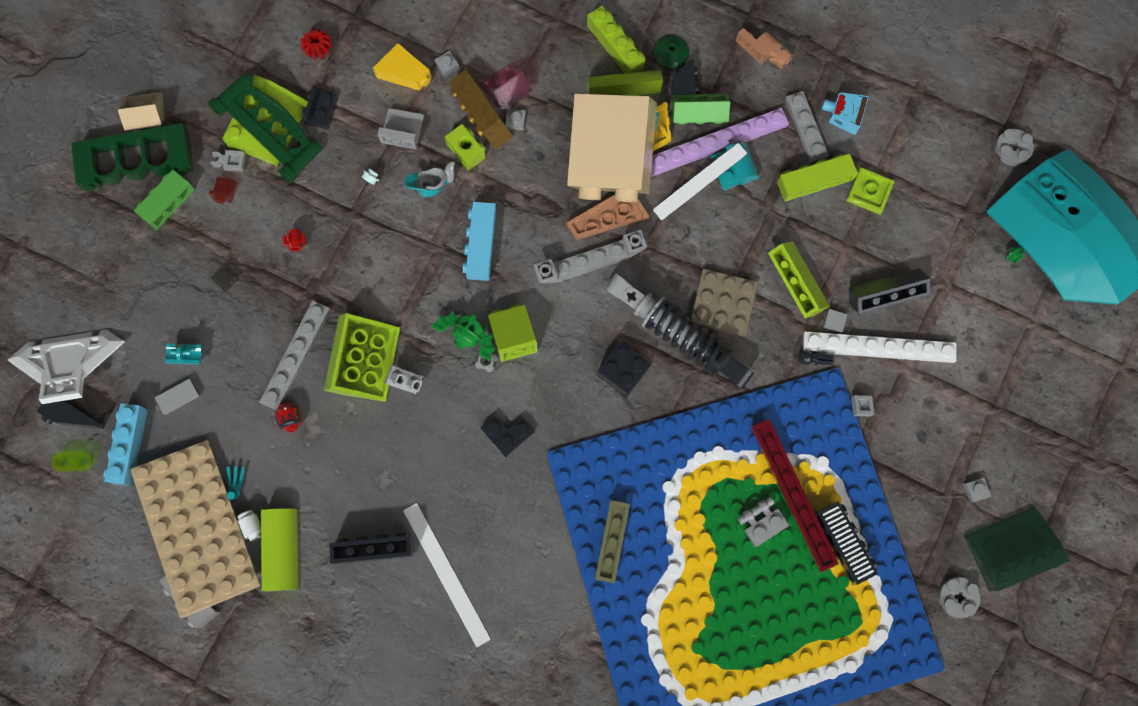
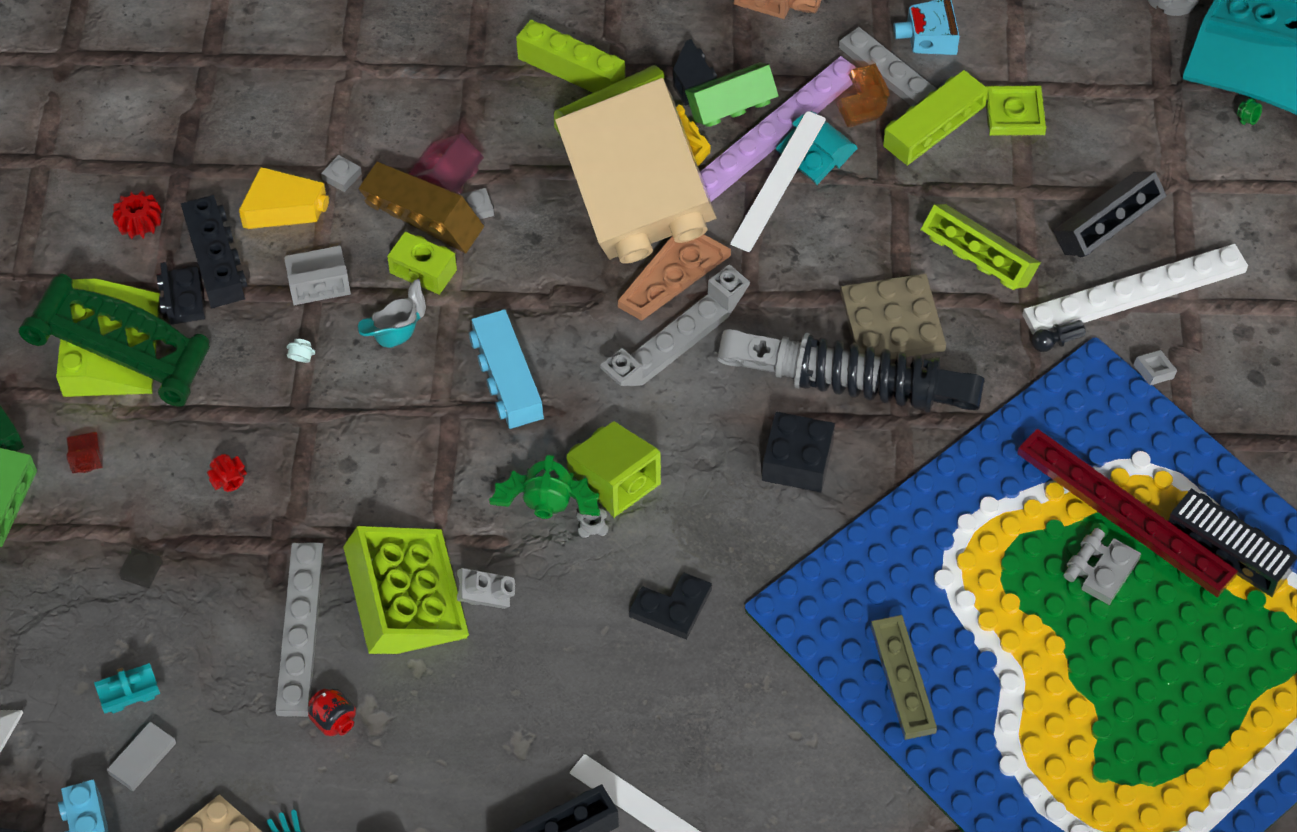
camera: 20 degrees left, 20 degrees down
light grey plate [211,150,246,171] -> none
dark green dish [653,35,689,69] -> none
light grey tile [823,309,847,333] -> none
none -> black brick [181,195,248,309]
none -> clear orange plate [836,63,890,127]

